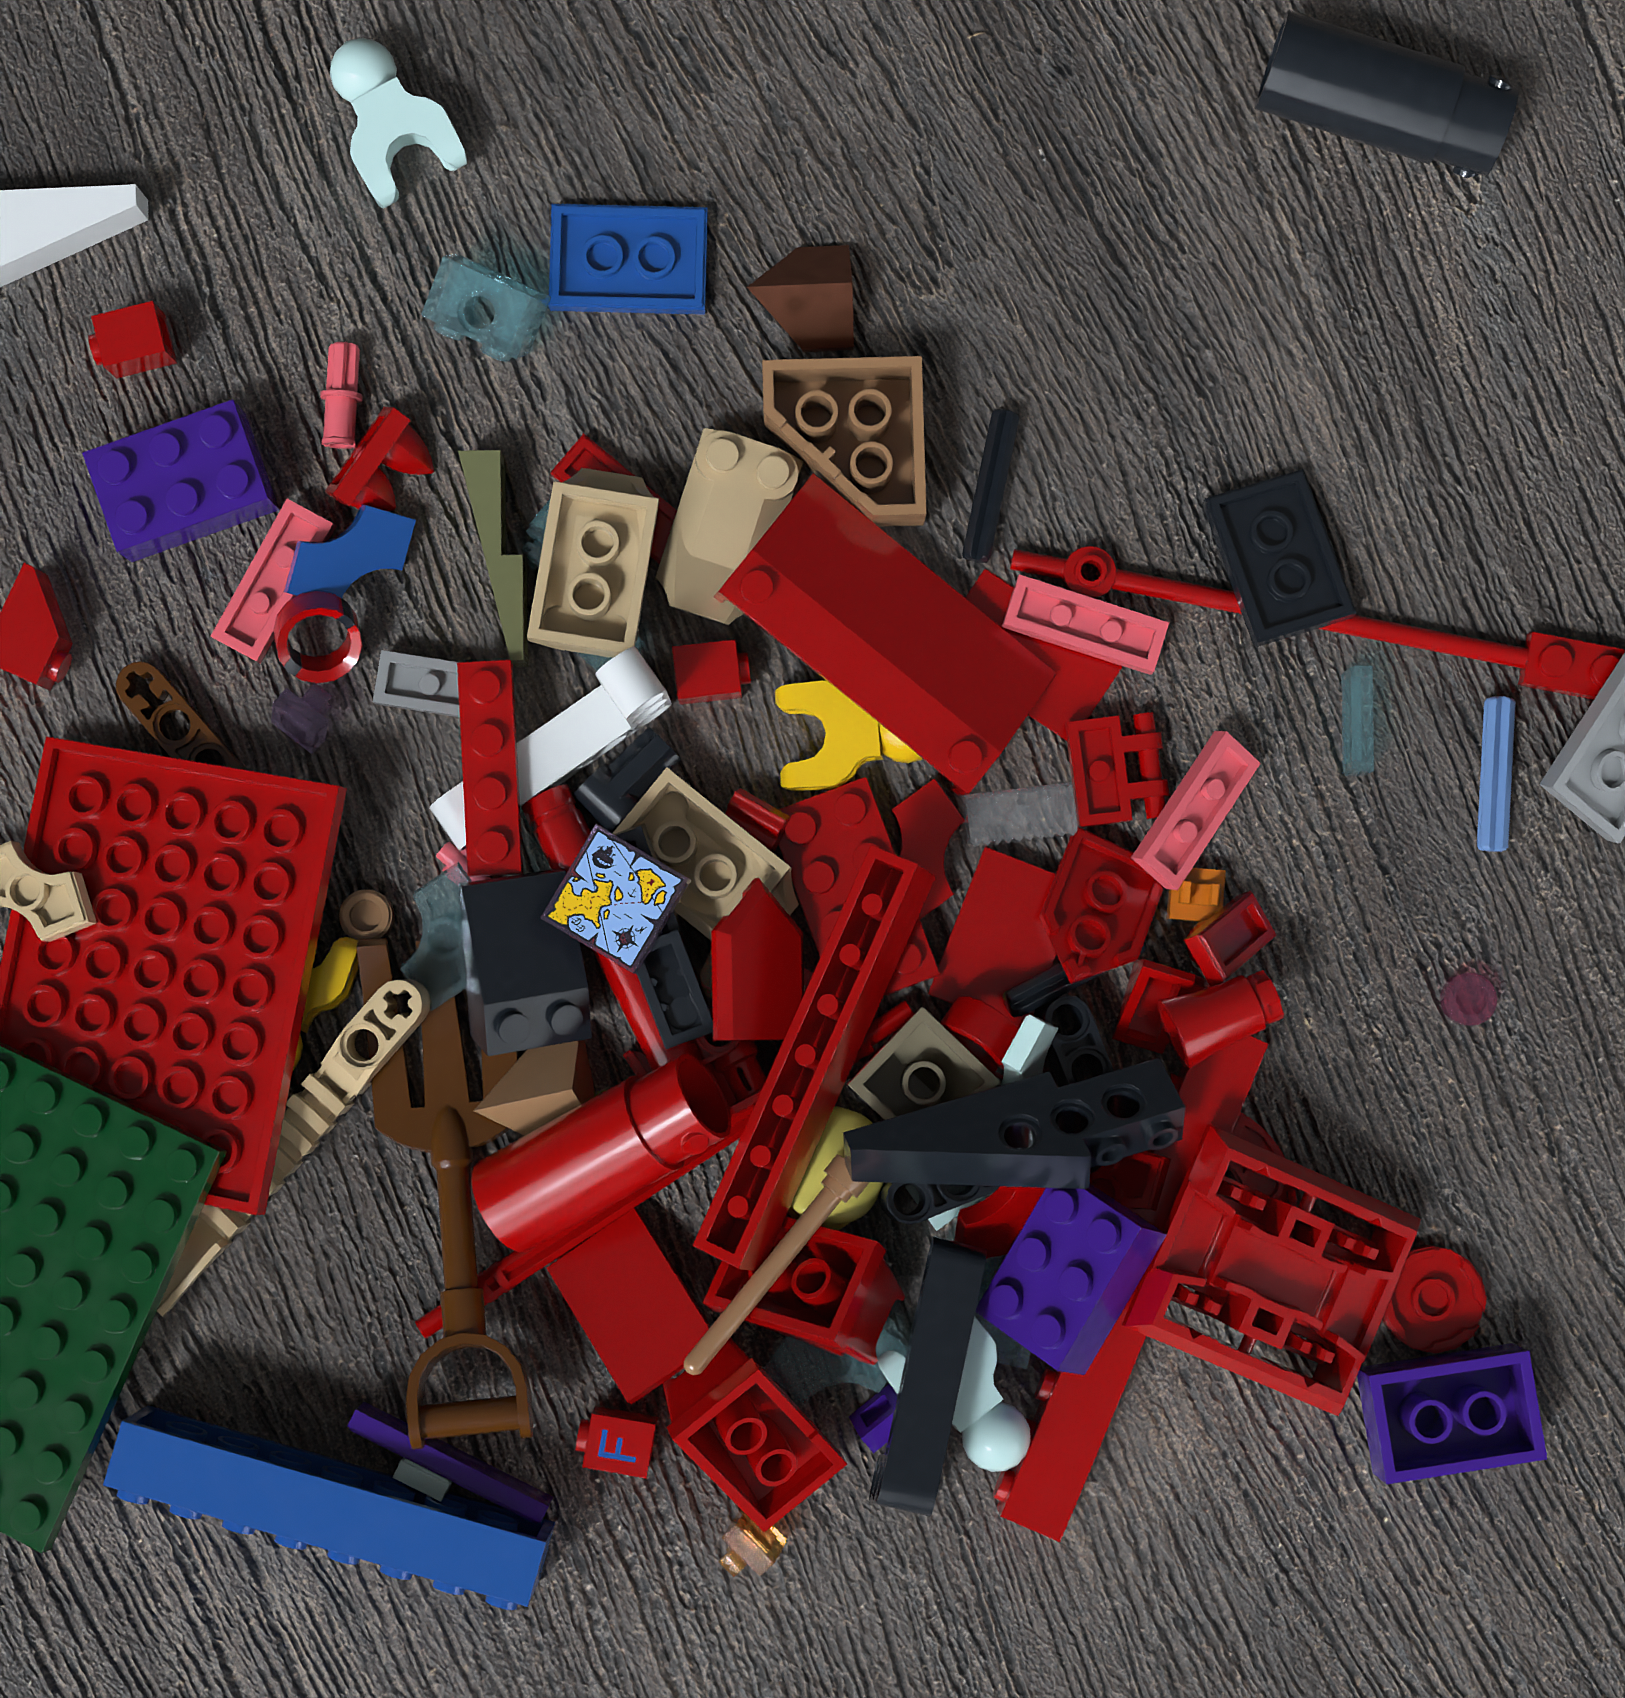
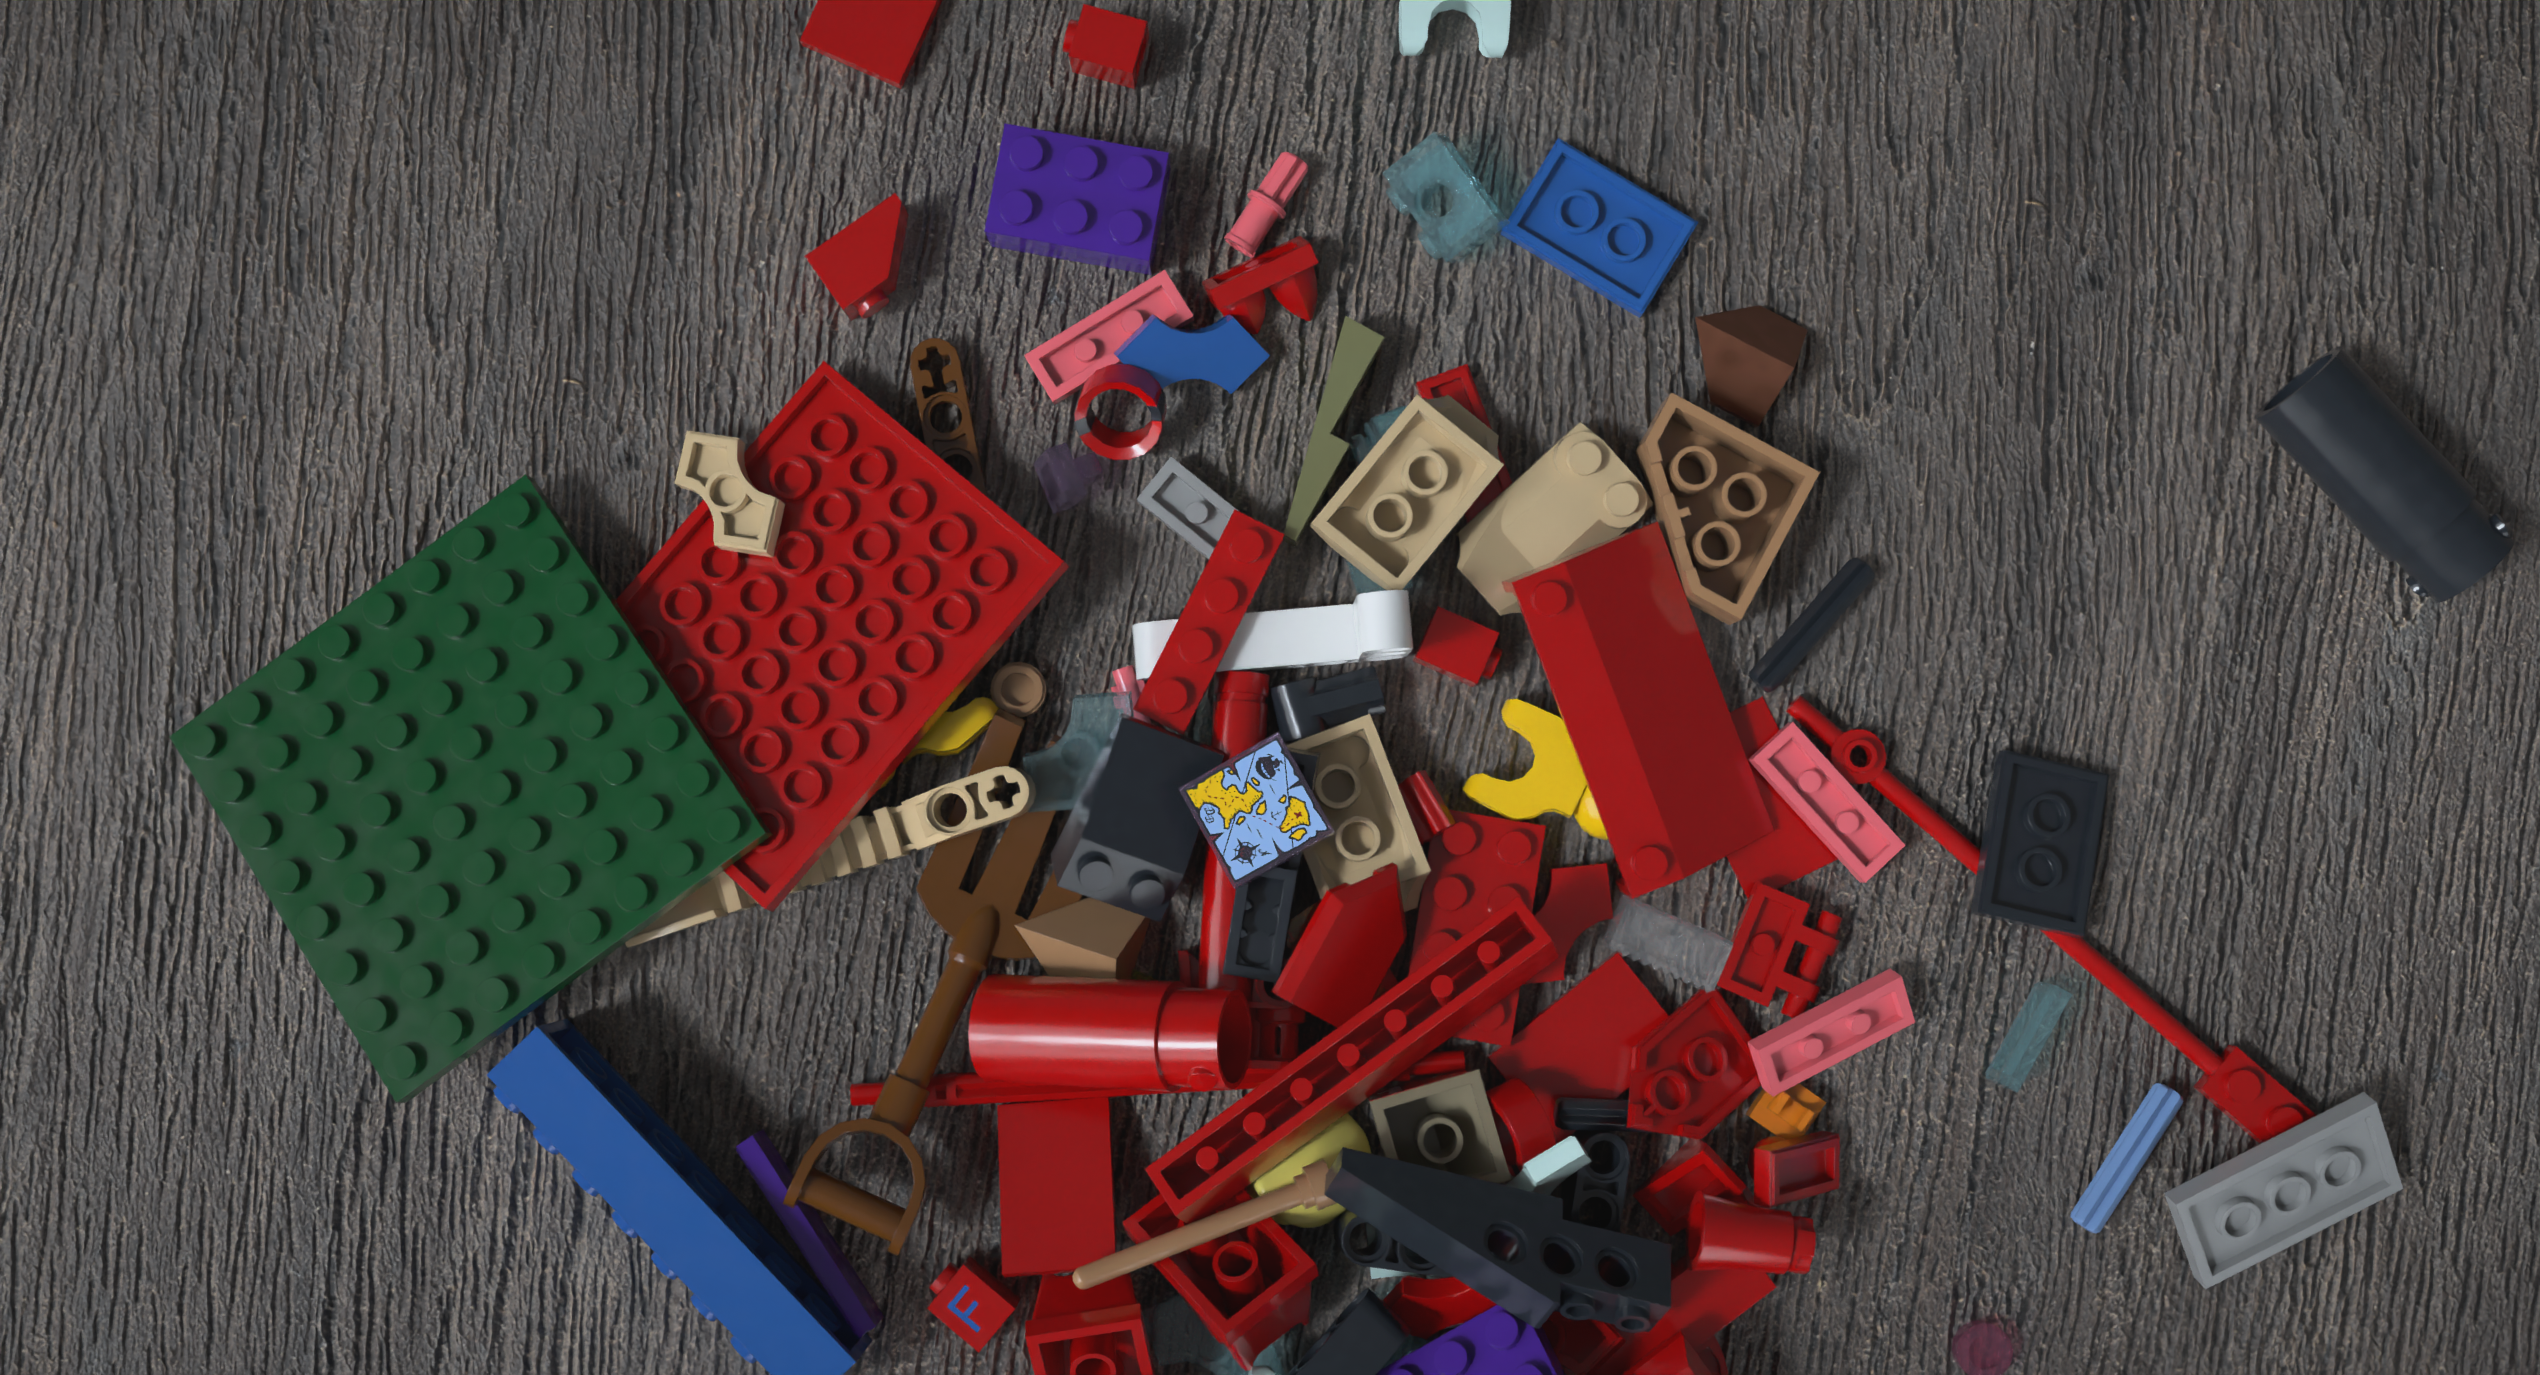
camera: 30 degrees right, 0 degrees up
light aqua tile [392,1457,453,1502] -> none

